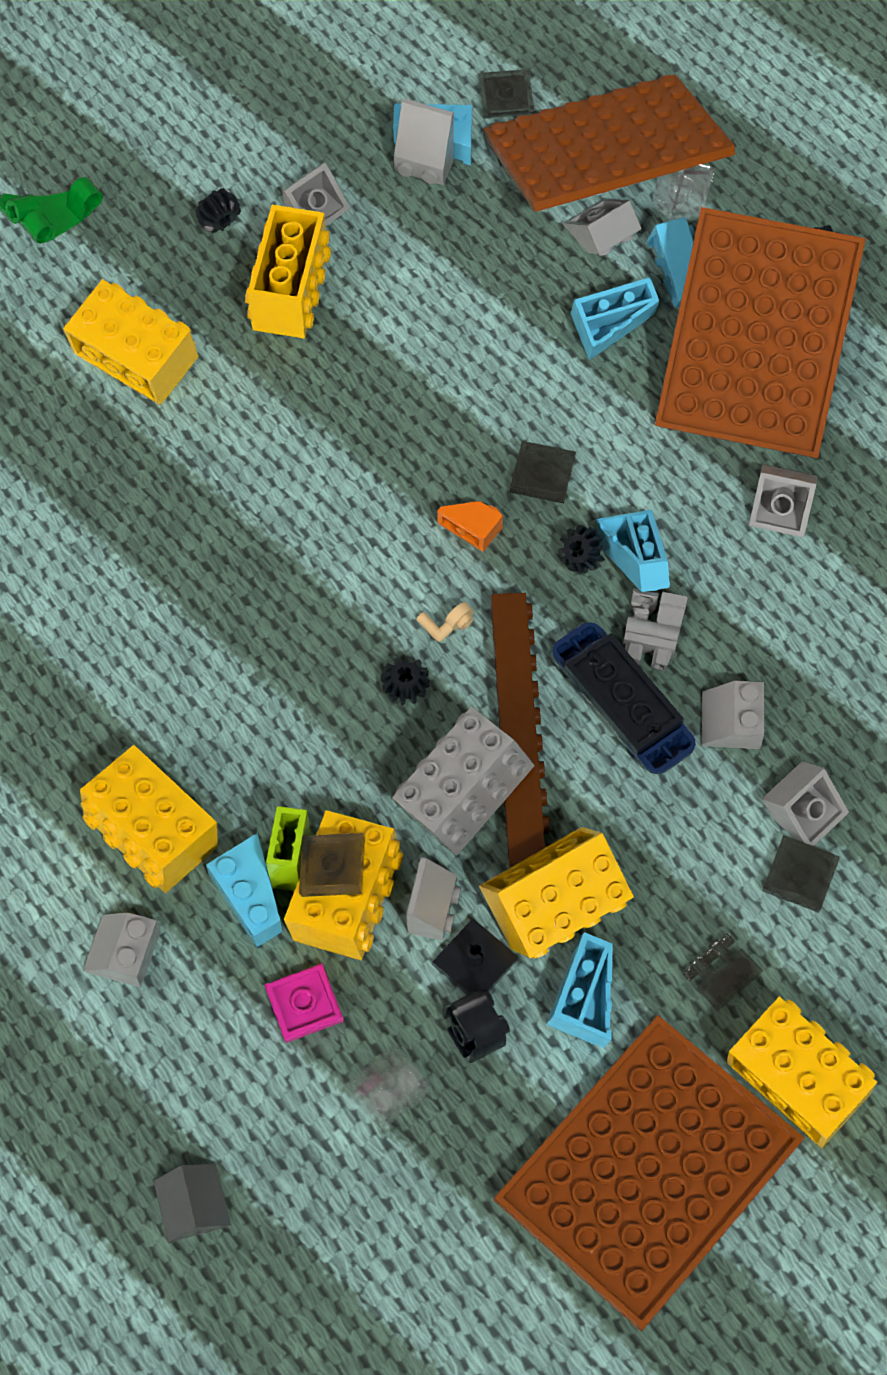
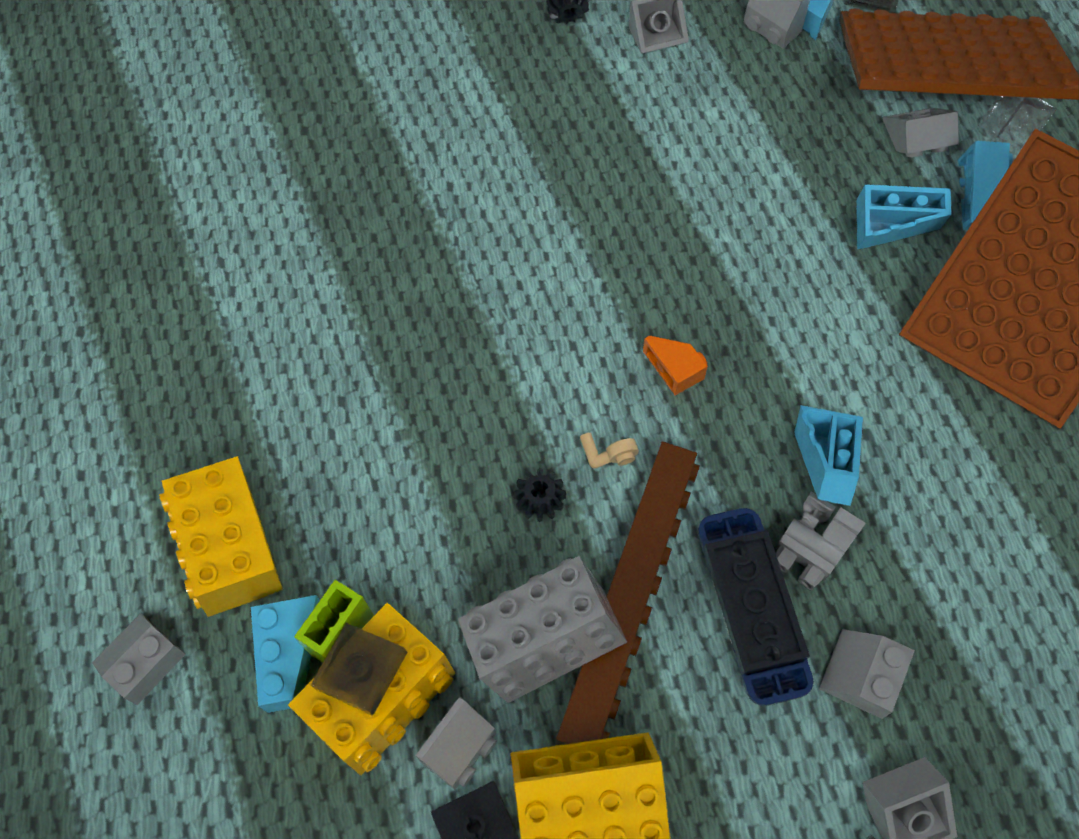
camera: 25 degrees right, 0 degrees up
yellow brick [63,279,199,405] -> none
yellow brick [245,205,331,339] -> none
dark pink plate [264,963,344,1043] -> none
clear smoke plate [510,441,576,504] -> none
black gear [557,525,608,574] -> none
light grey slope [749,464,817,537] -> none

